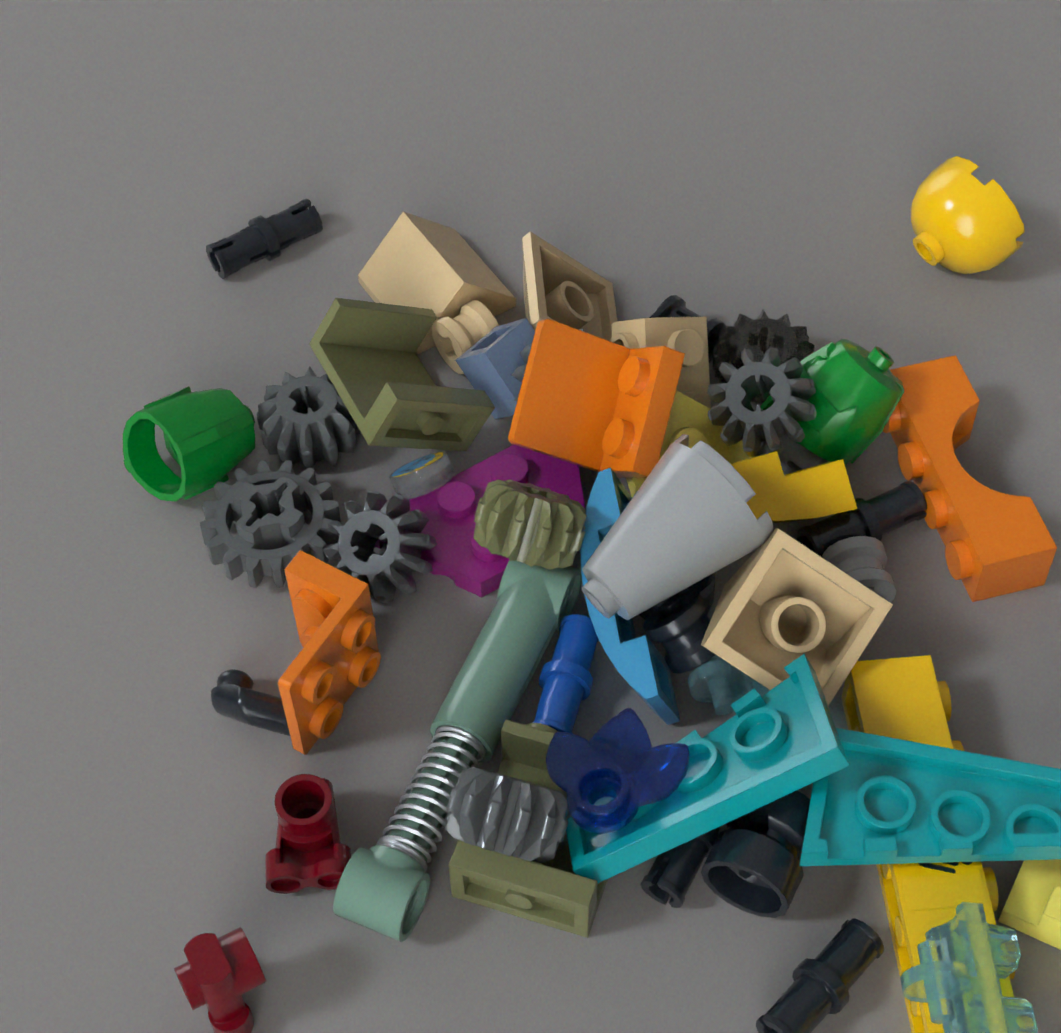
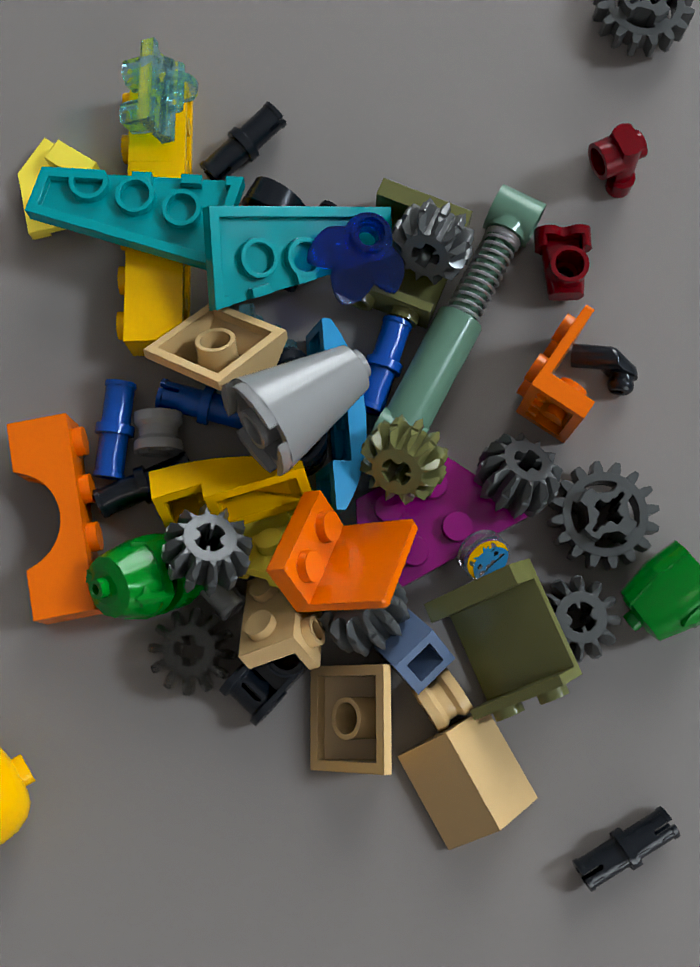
camera: 175 degrees left, 25 degrees up
none -> blue pin [92,379,137,480]

